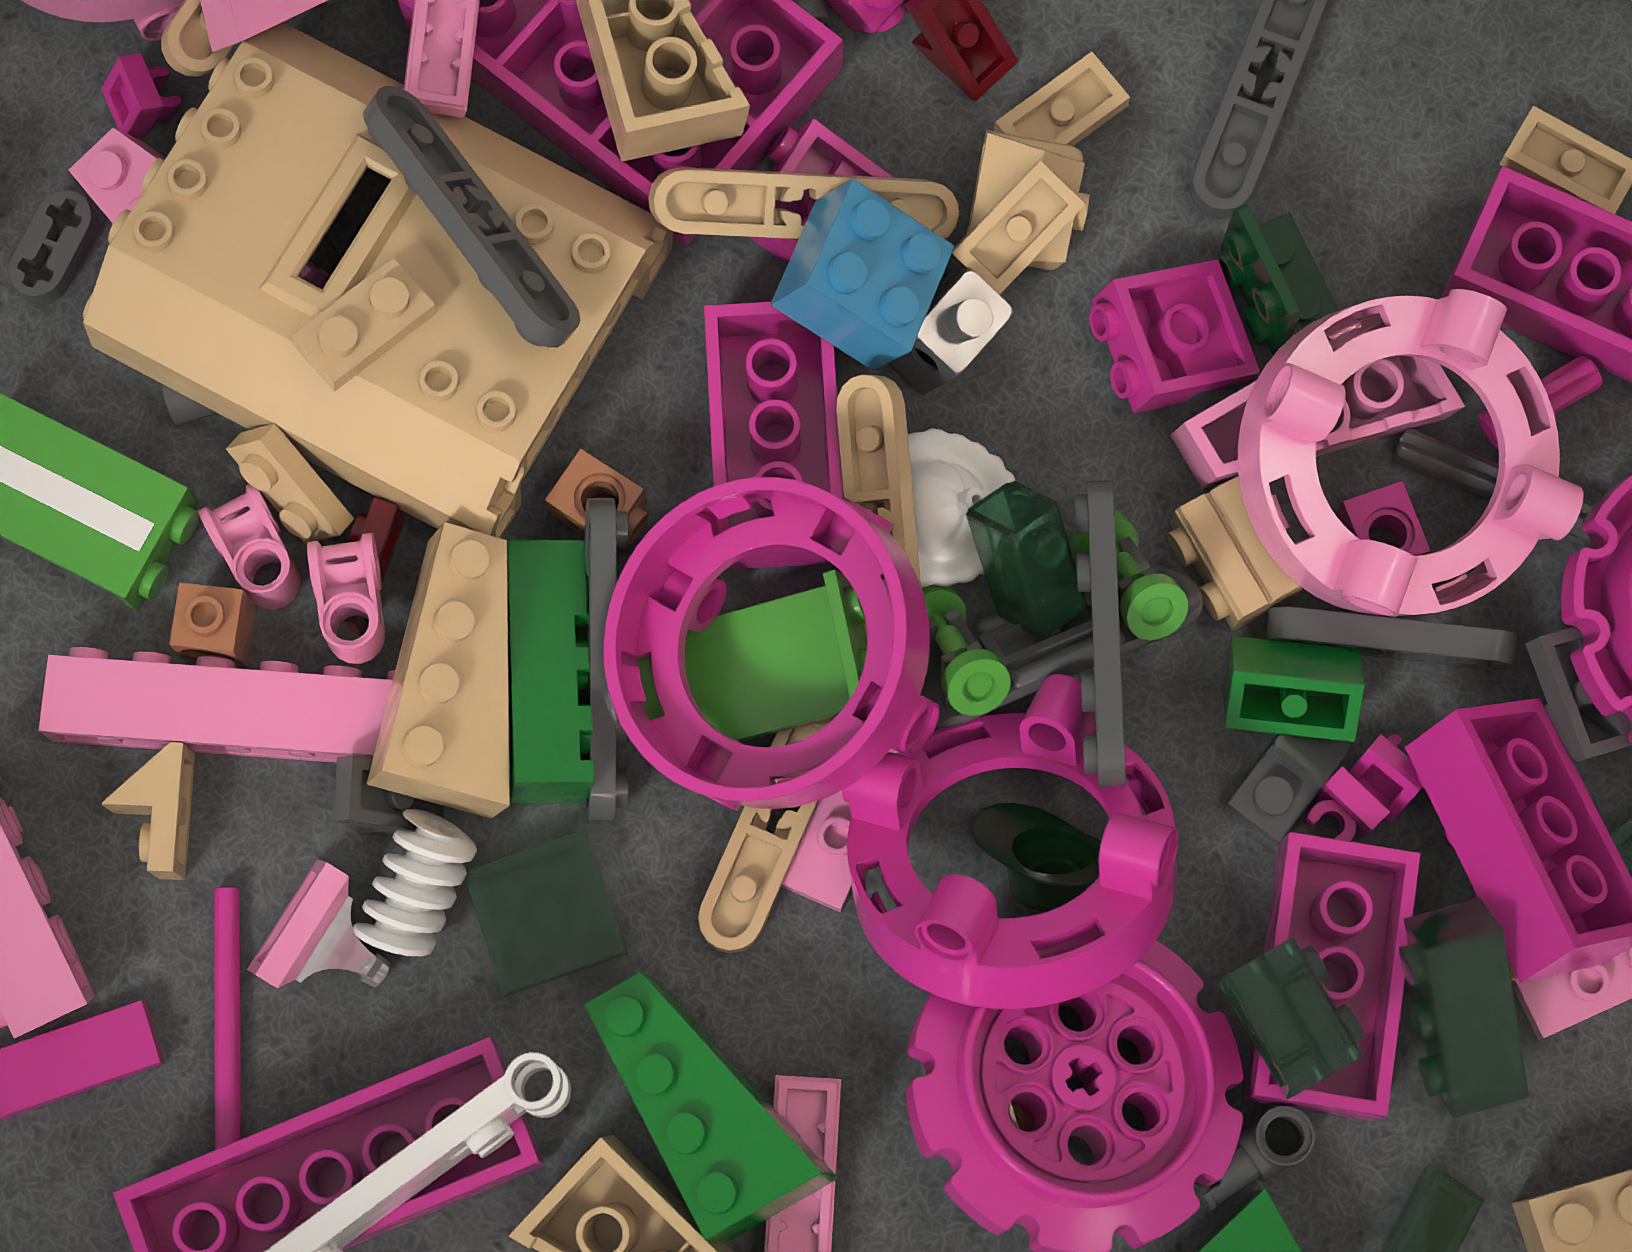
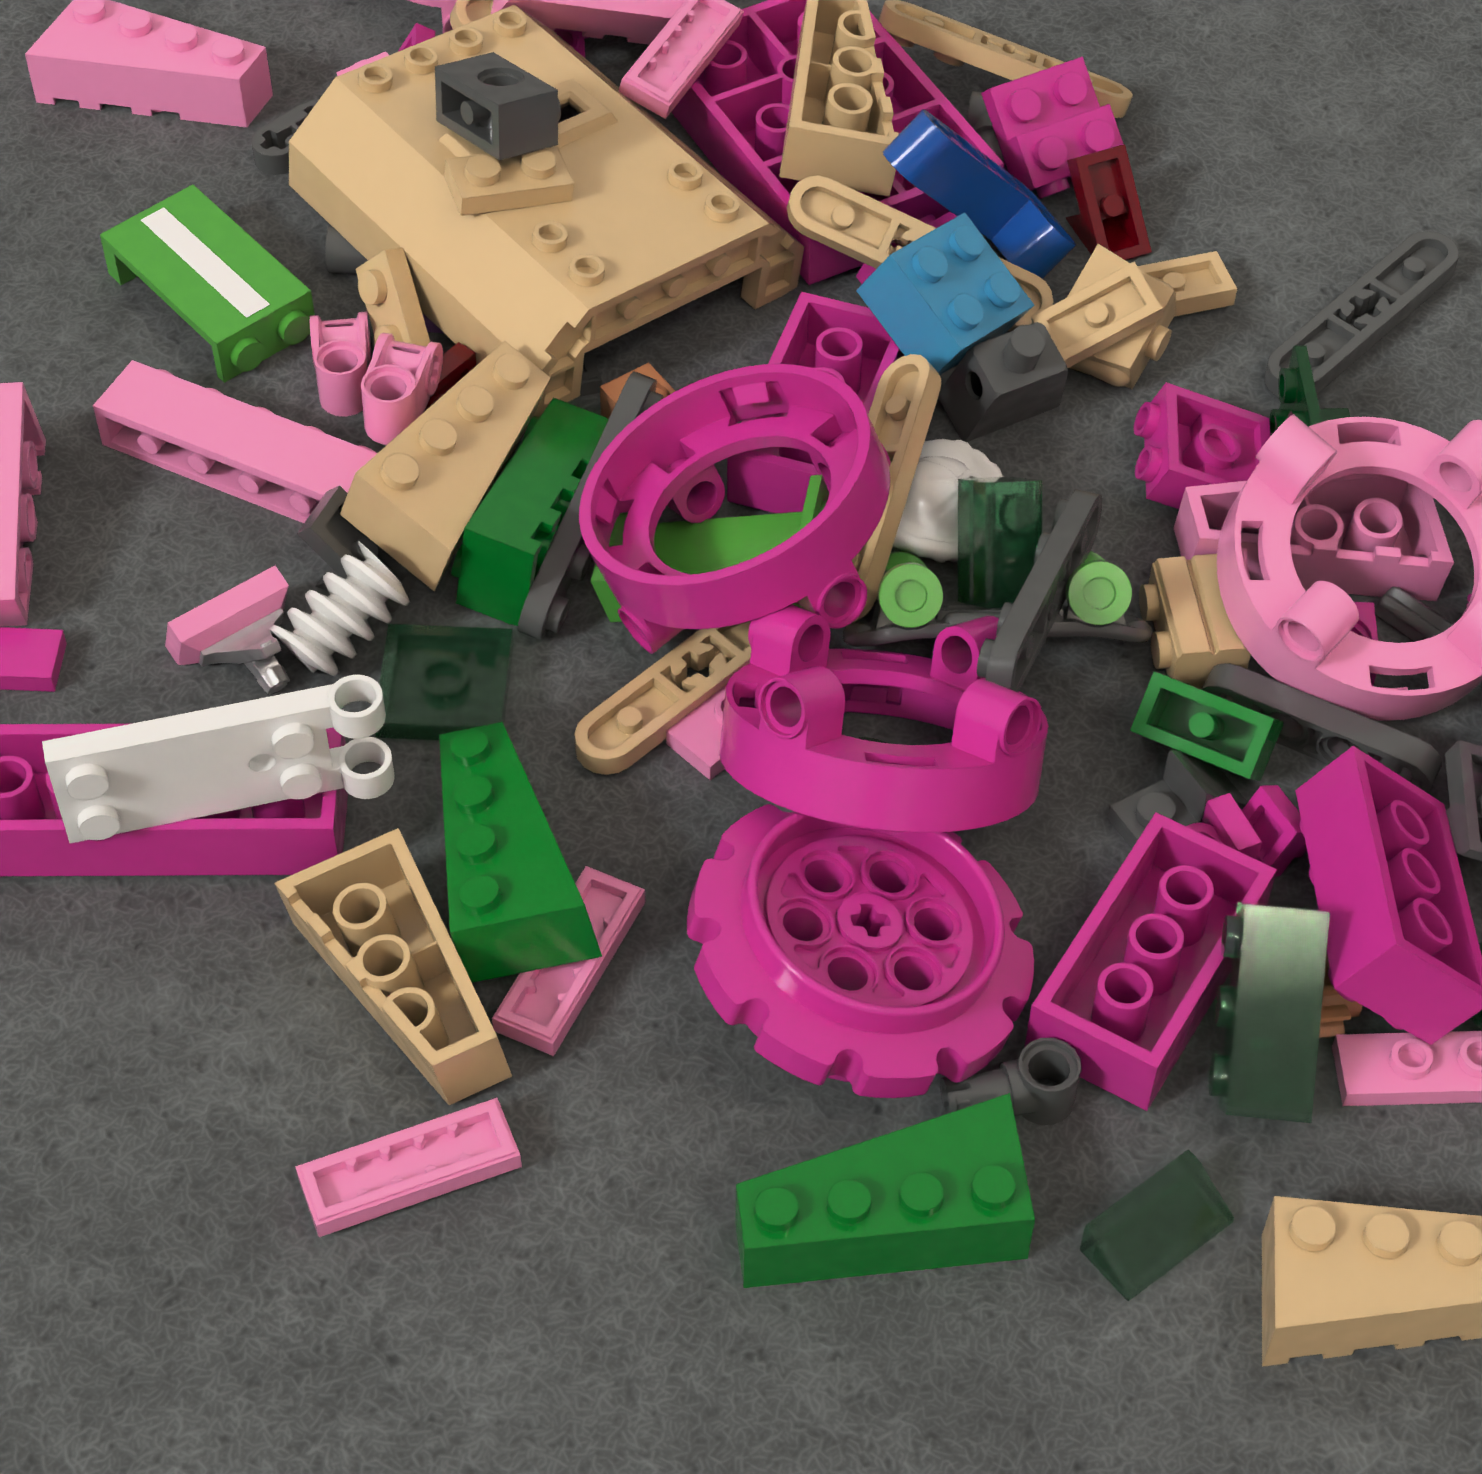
camera: 20 degrees right, 25 degrees down
tan slope [101,742,195,880] -> none
nougat brick [169,582,256,667] -> none
dark pink bar [214,887,241,1150] -> none
dark grey piece [363,86,581,348] -> none
clear green brick [1218,937,1365,1100] -> none
none -> dark grey brick [435,52,561,160]
none -> blue beam [883,109,1076,279]

